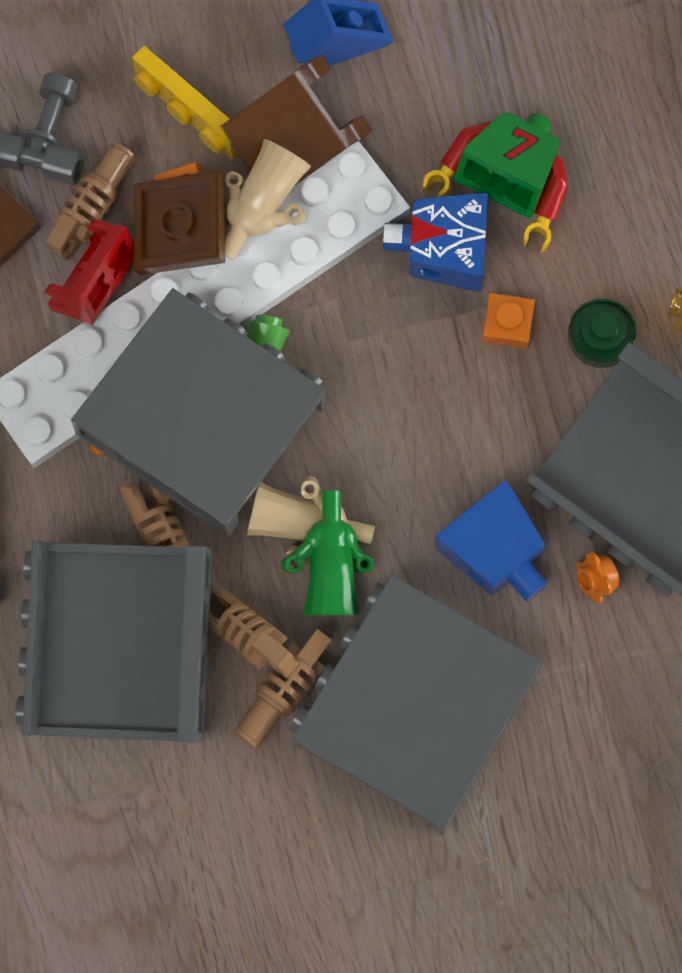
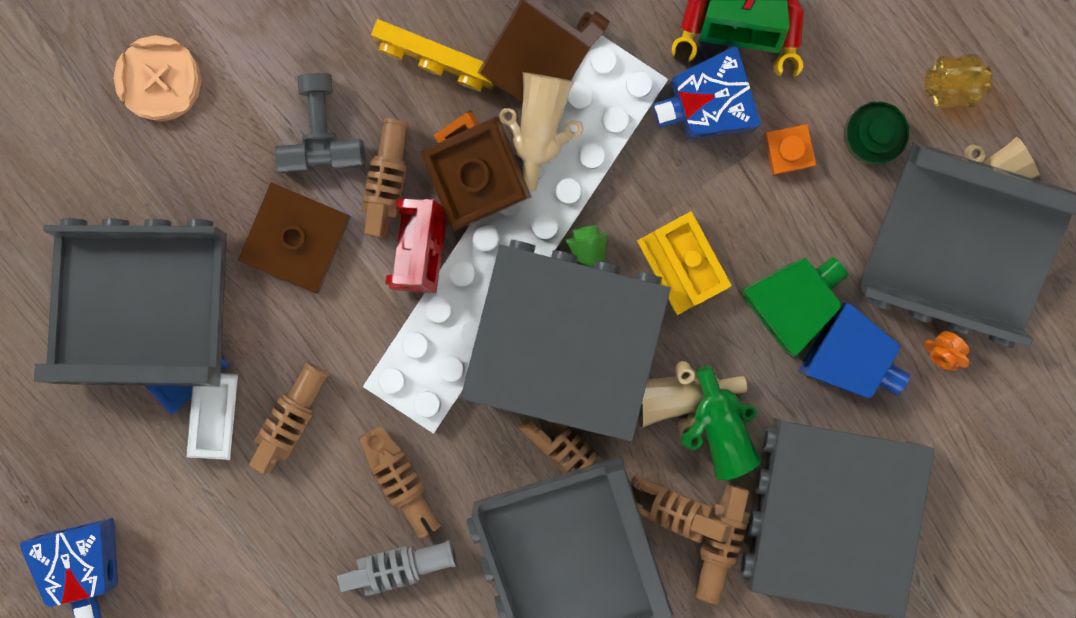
camera: 25 degrees left, 15 degrees up
none -> yellow plate [636,211,732,316]
none -> green torso [738,256,849,356]

